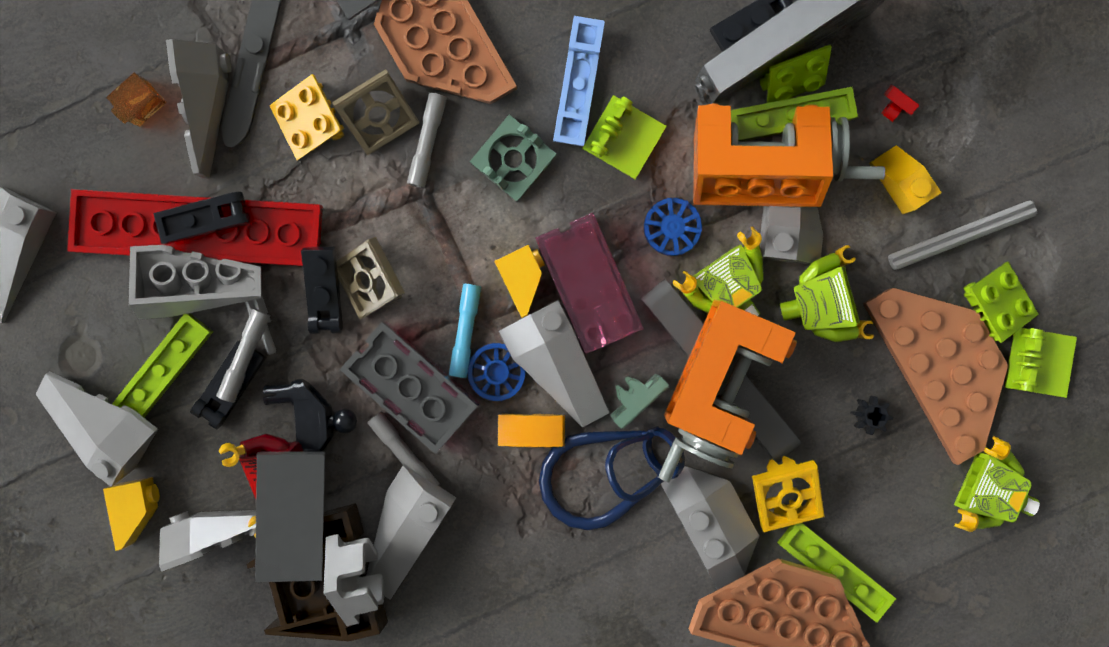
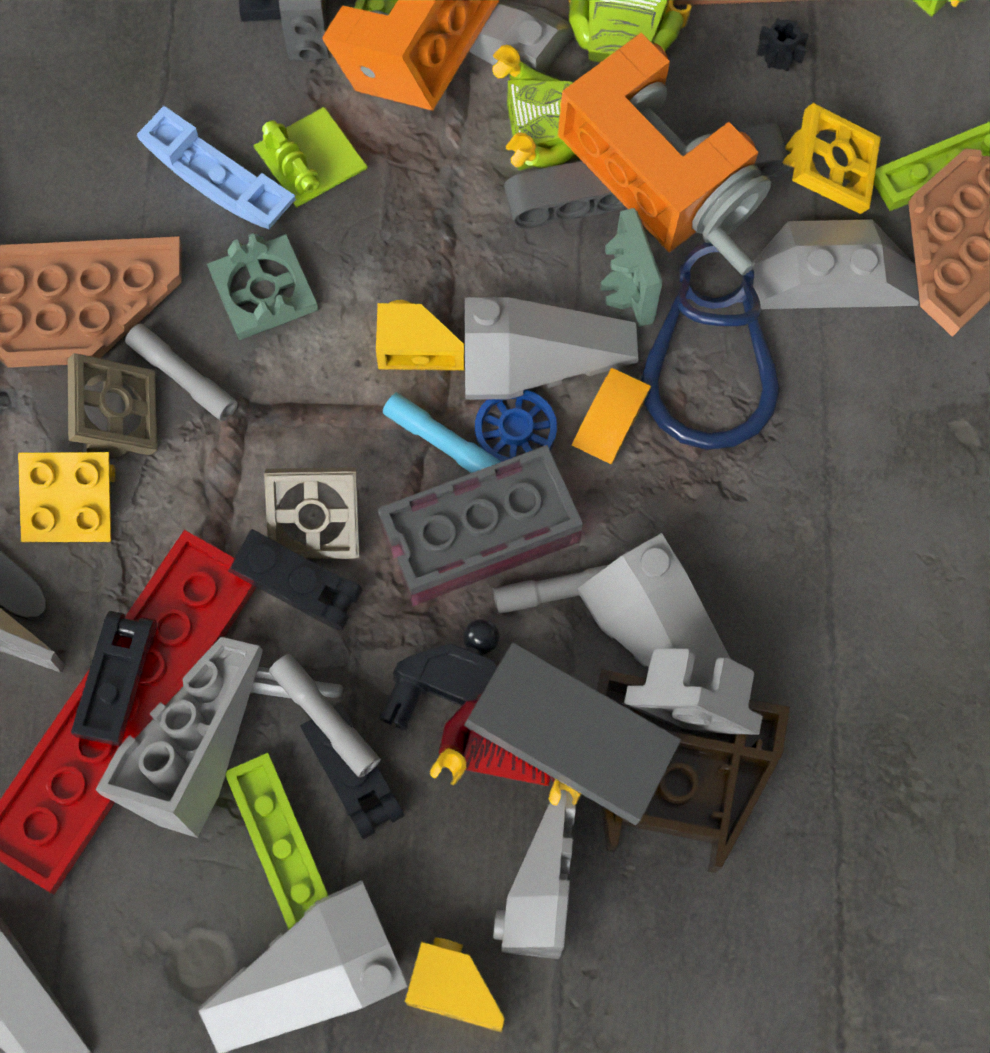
camera: 60 degrees left, 20 degrees down
clear pink piece [535,213,644,354] -> none
blue wheel [644,198,702,256] -> none

